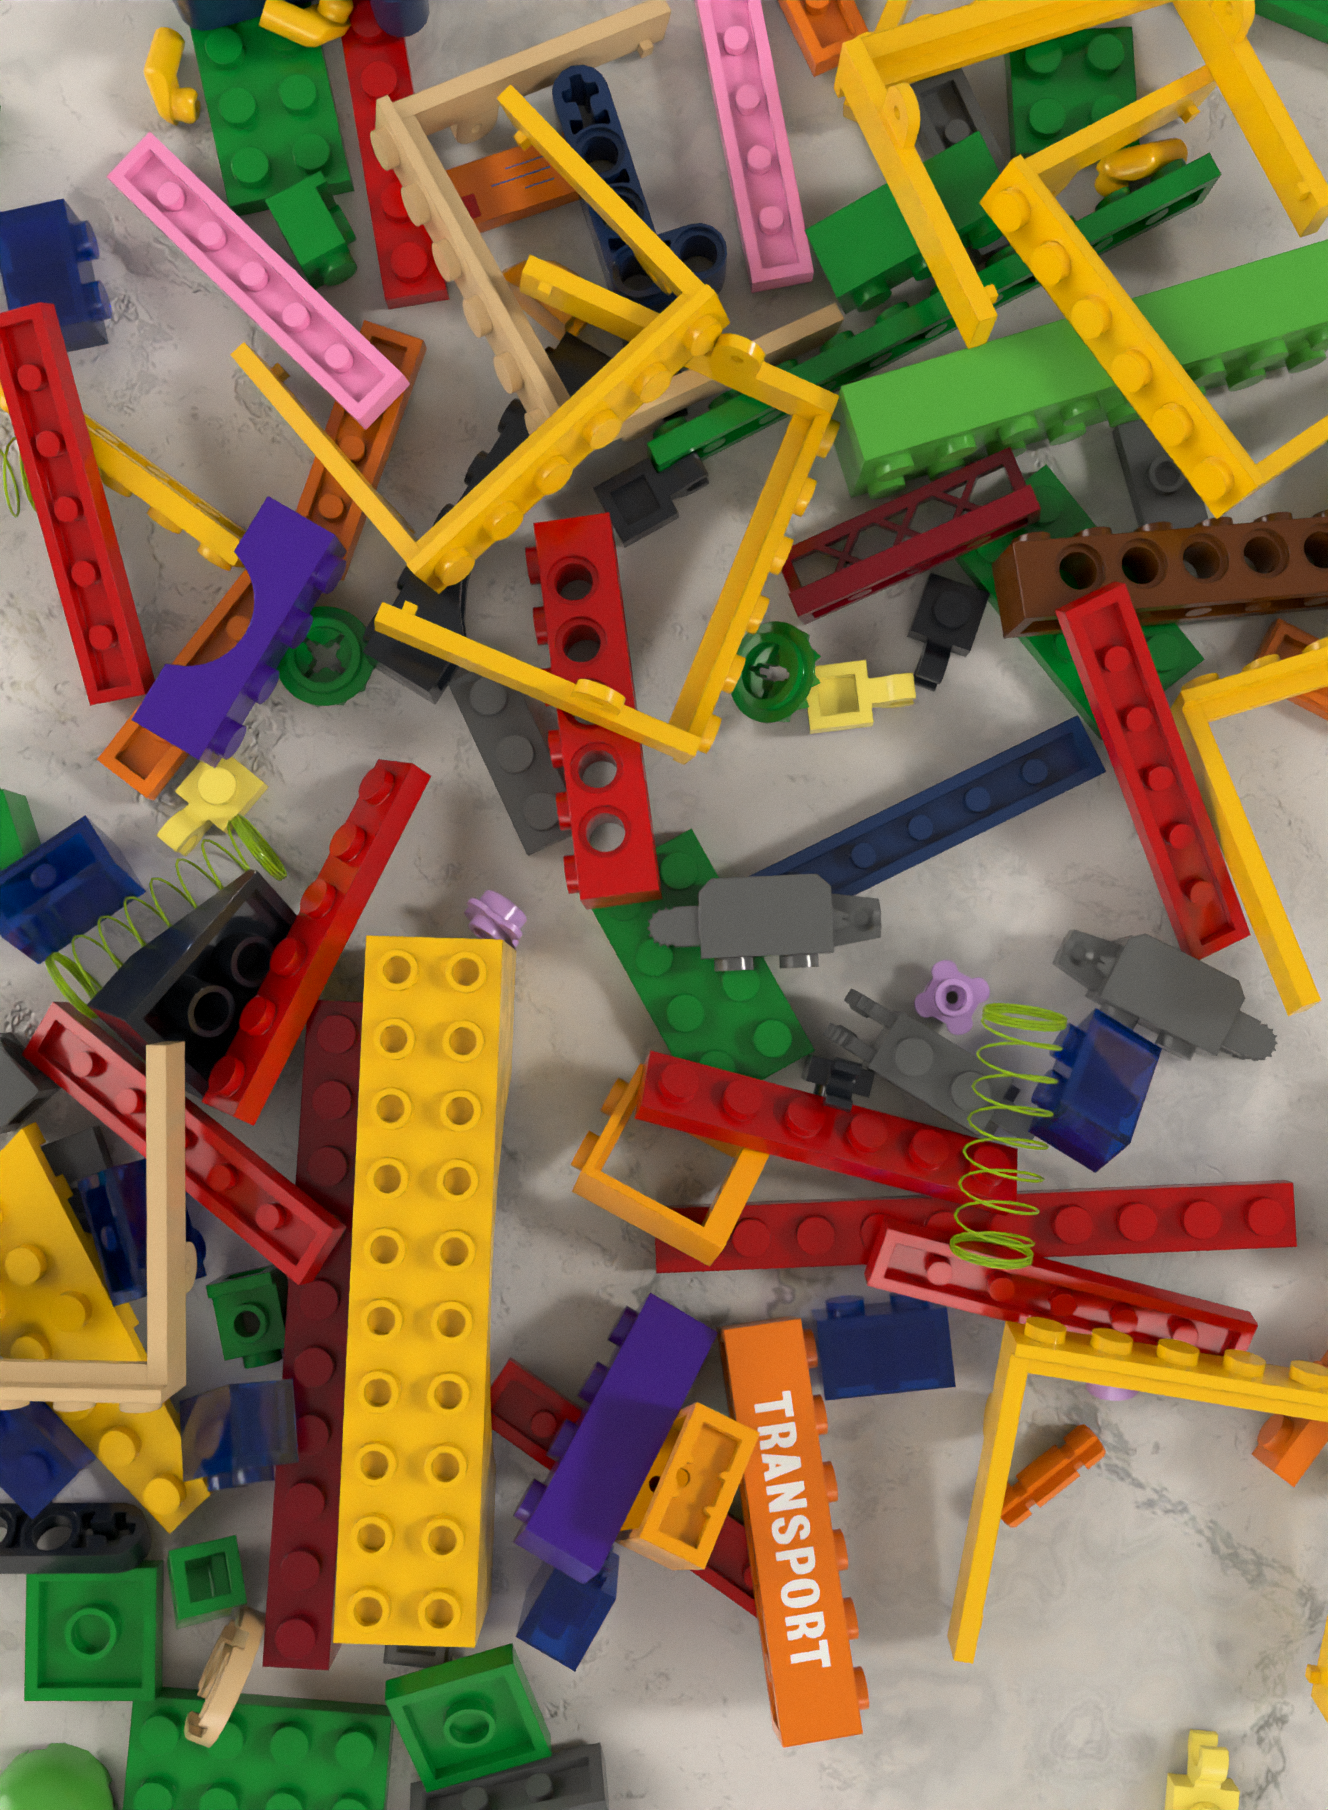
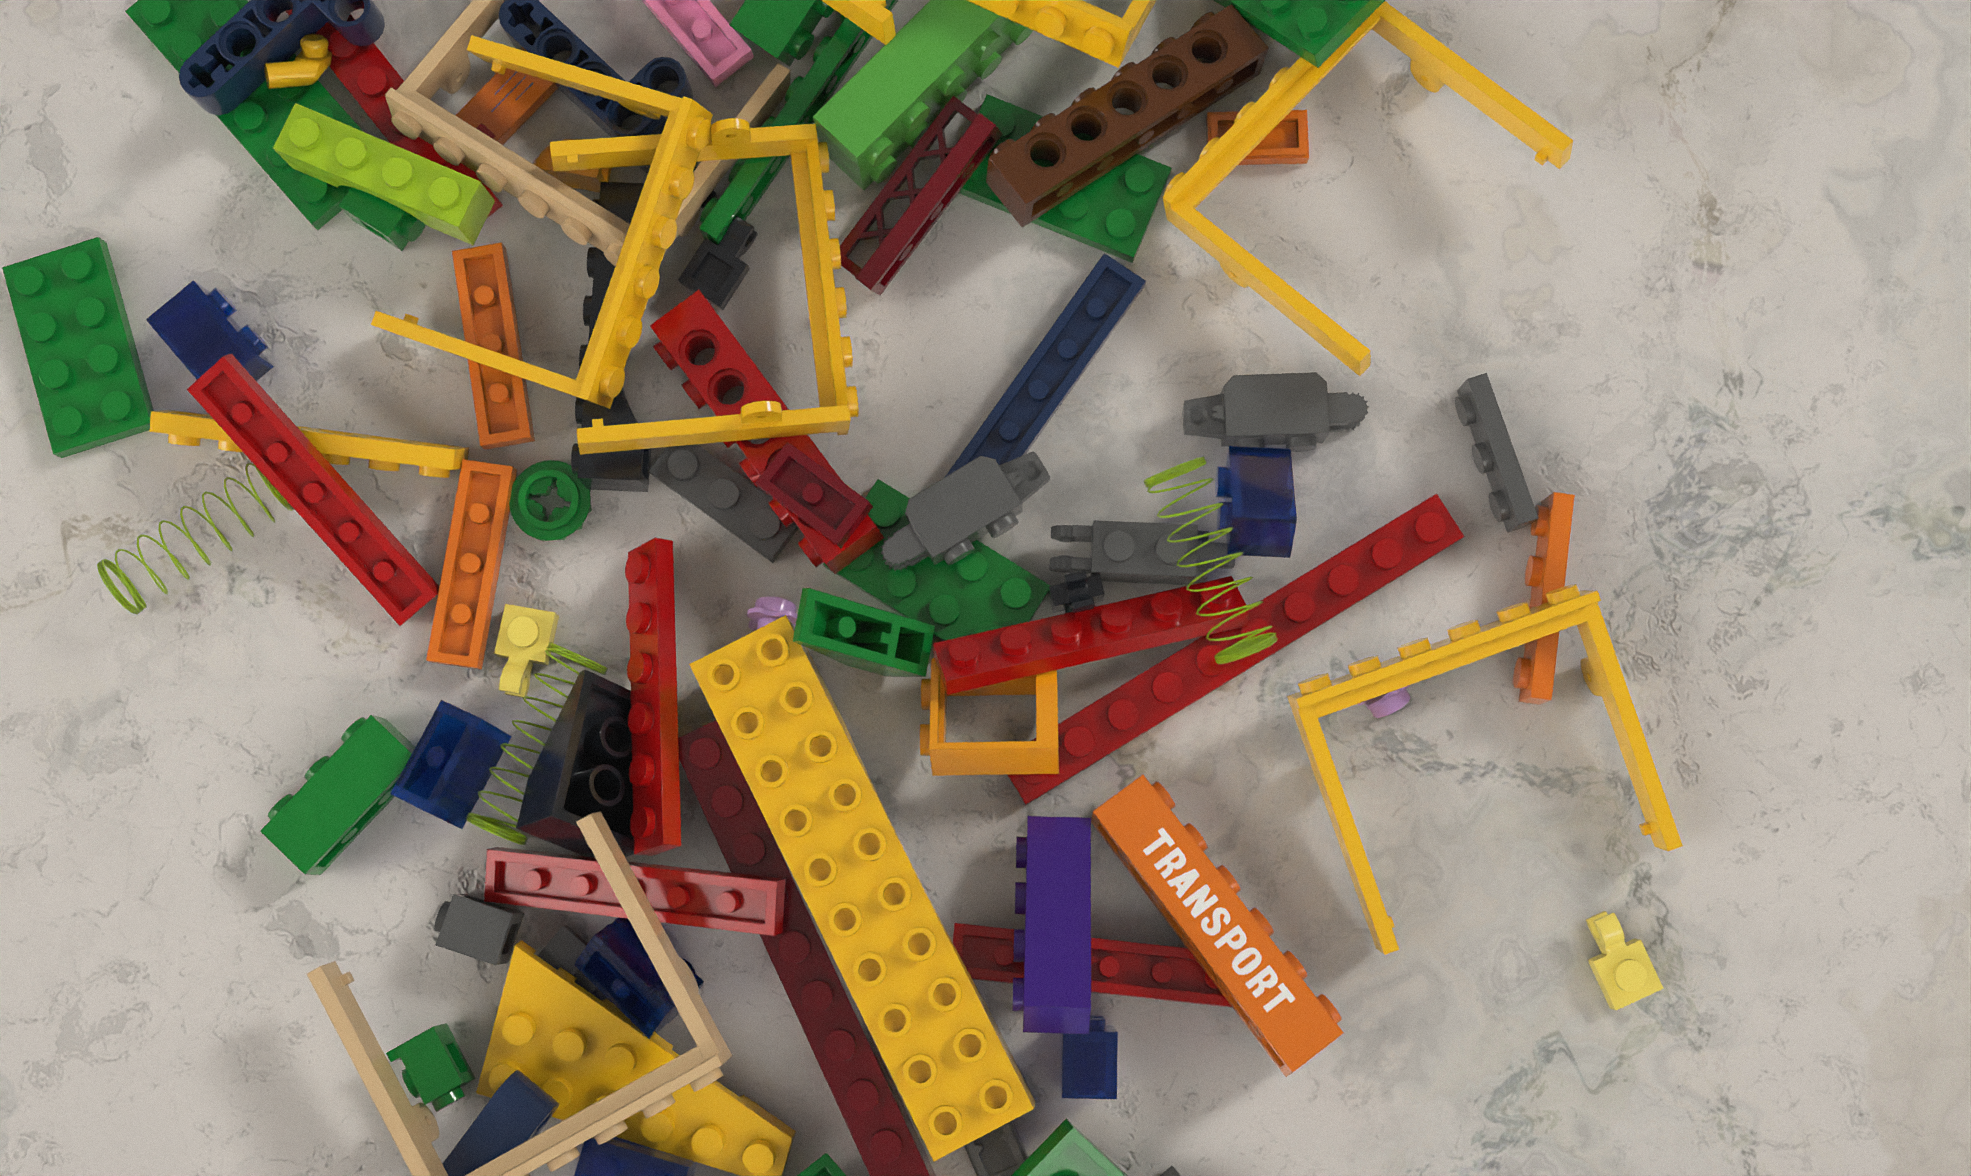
camera: 25 degrees left, 5 degrees down
bright pink plate [106,132,410,430] -> none
dark purple arch [131,496,347,768] -> none
yellow arm [143,27,201,126] -> none
clear blue brick [179,1379,299,1492] -> none
green brick [206,1264,288,1369] -> none
light orange window [614,1402,760,1570] -> none
green gear [731,621,821,724] -> none
light yellow plate [806,660,916,734] -> none
clear blue brick [811,1292,956,1401] -> none
red plate [864,1217,1258,1357] -> none
black plate [907,573,990,691] -> none
lavender plate [914,960,990,1035] -> none
orange axle [1001,1424,1106,1528] -> none
red plate [1055,581,1251,960] -> none
dark grey plate [1112,419,1208,529] -> none
none -> lime arch [273,103,495,246]
none -> dark red plate [755,442,873,548]
none -> green slope [793,588,935,677]

